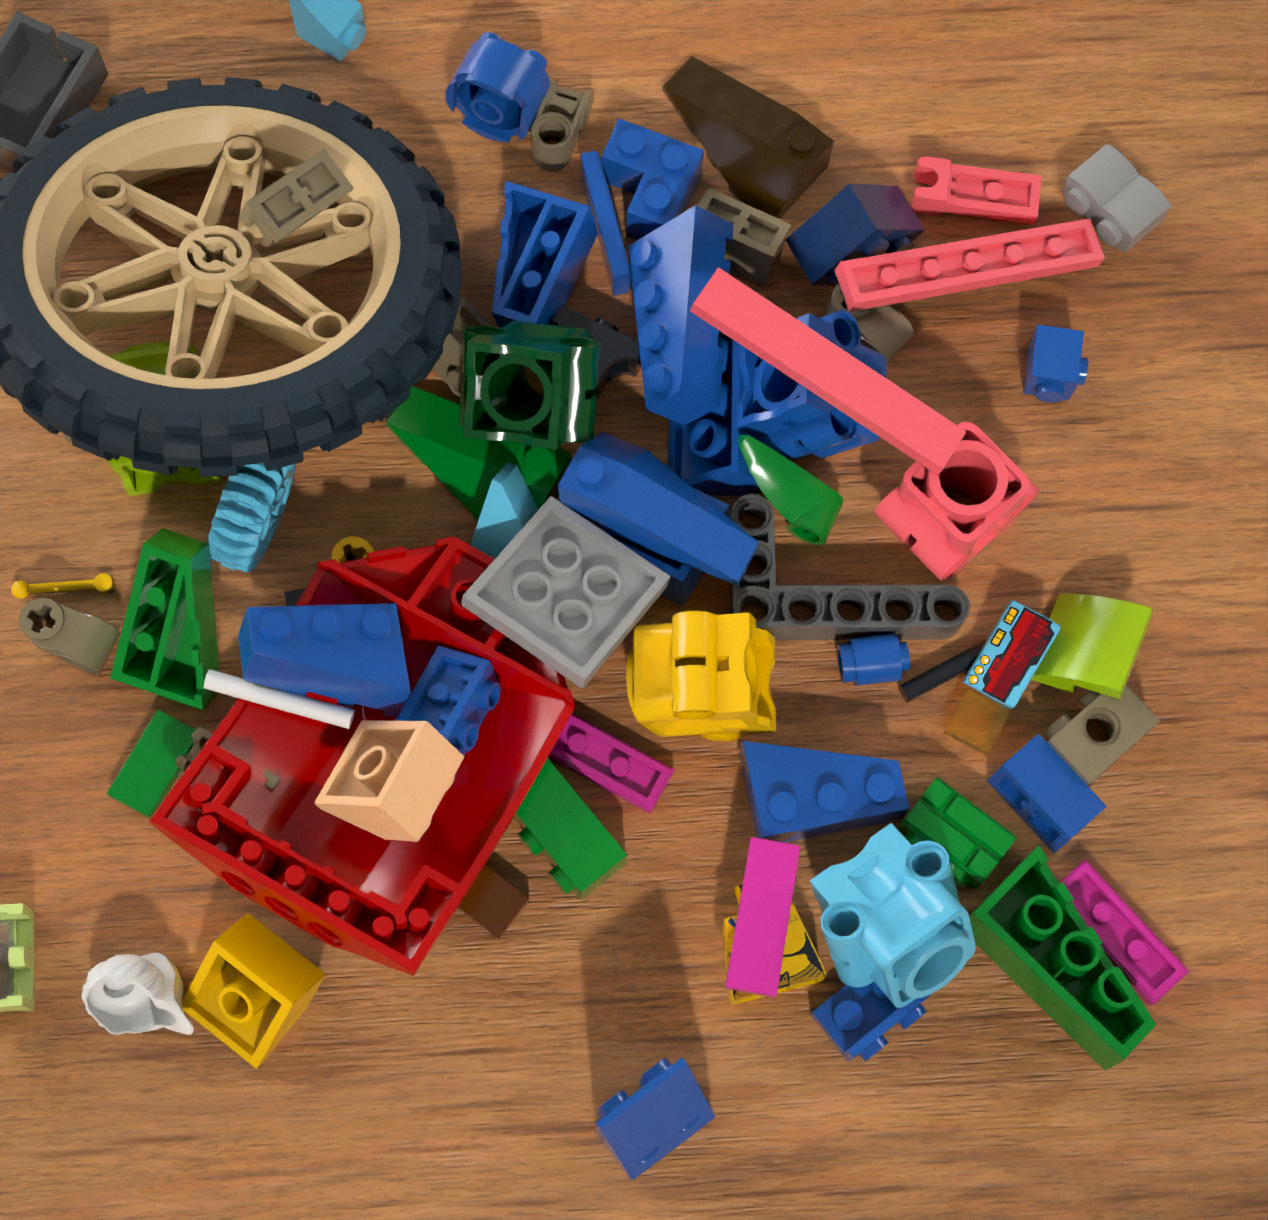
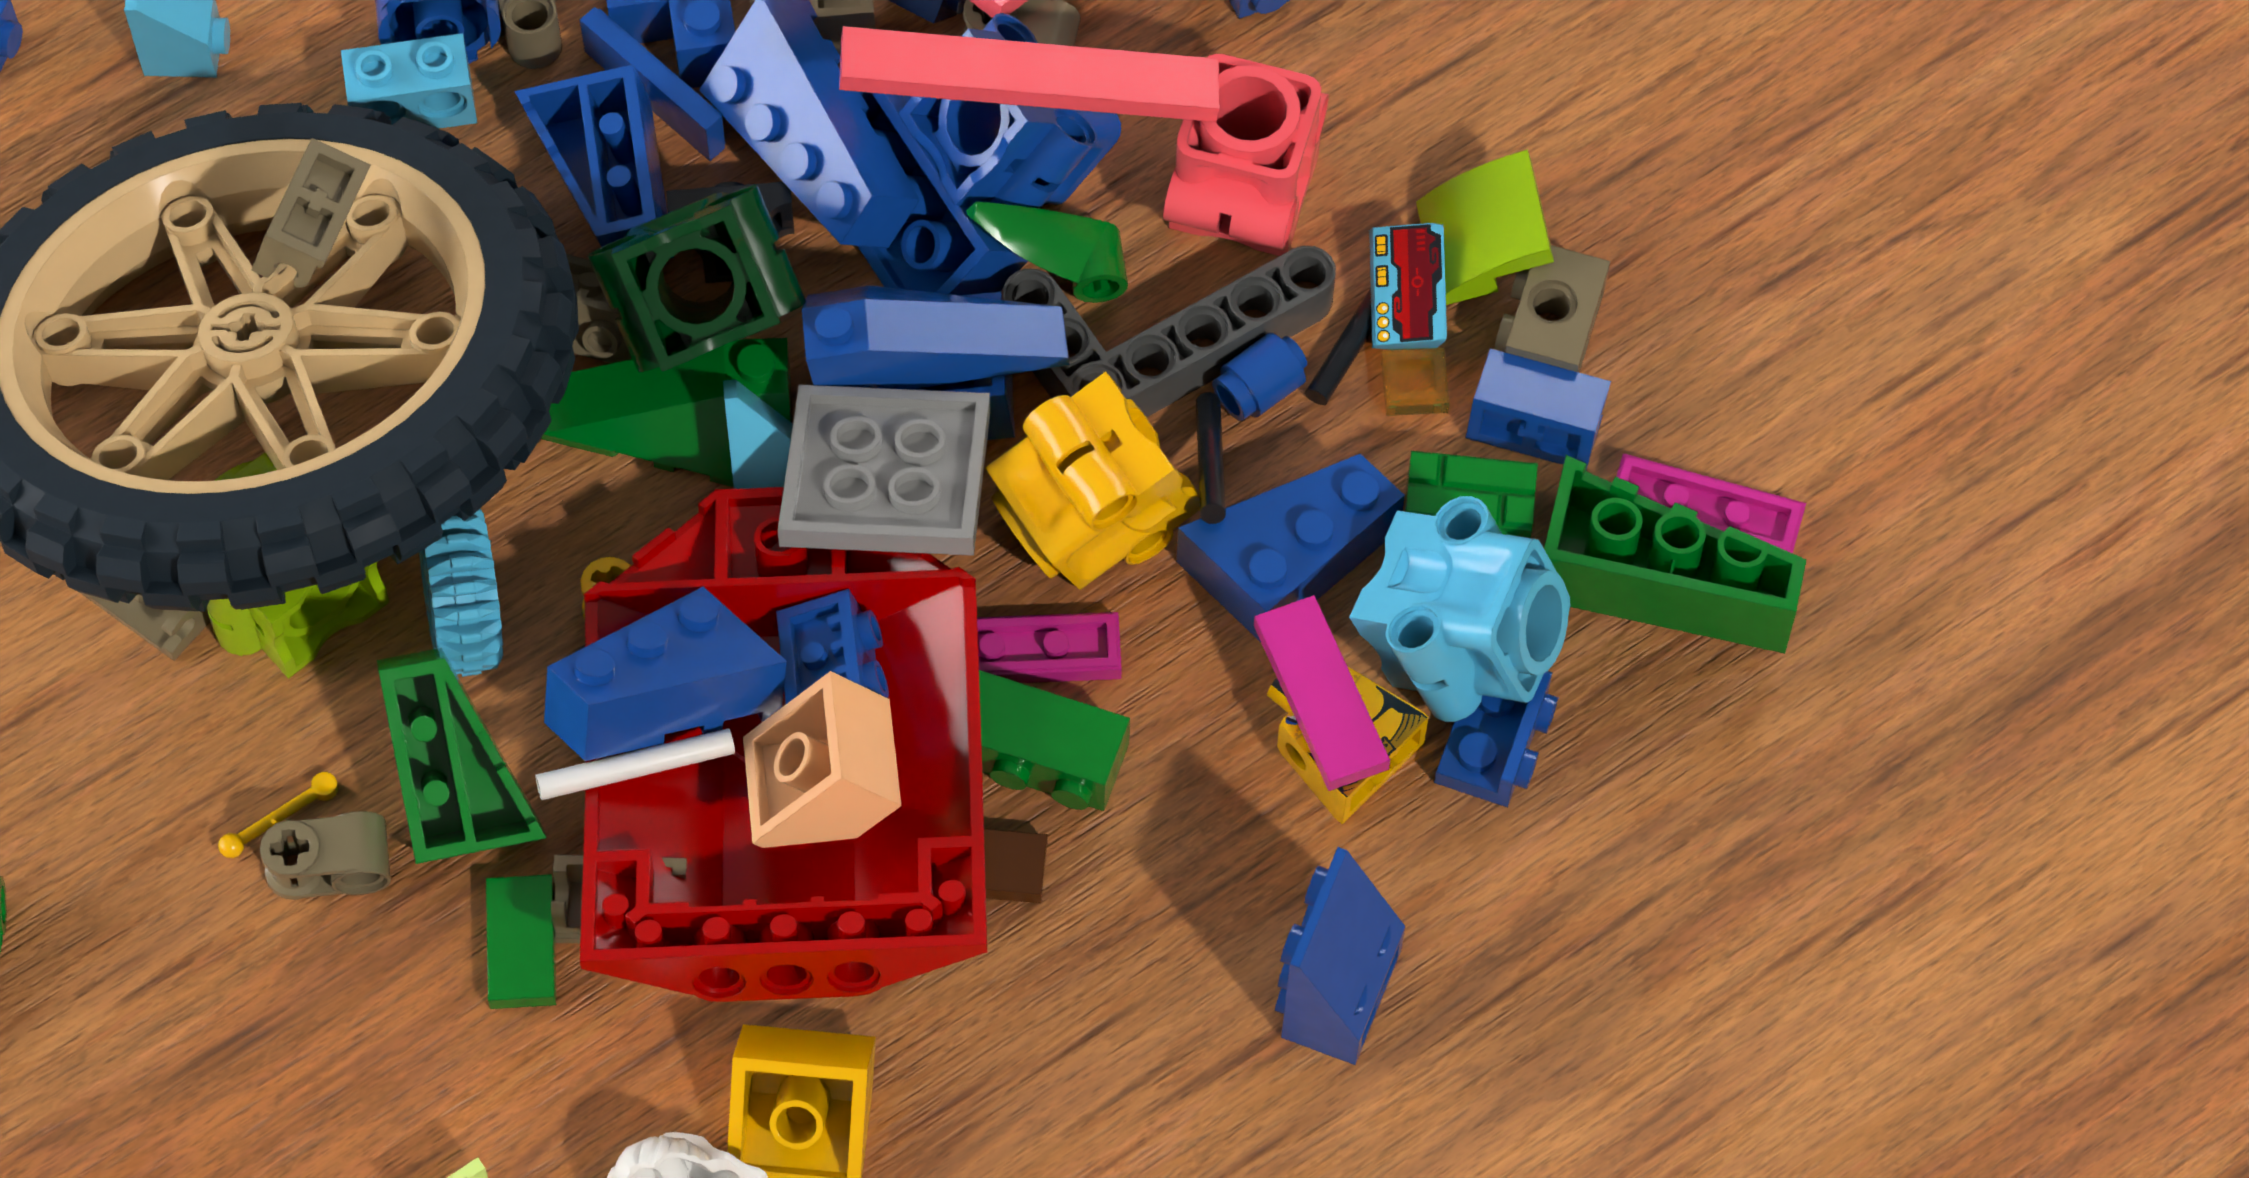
camera: 30 degrees left, 10 degrees down
none -> medium azure brick [341,33,478,129]
none -> black bar [1196,392,1226,524]

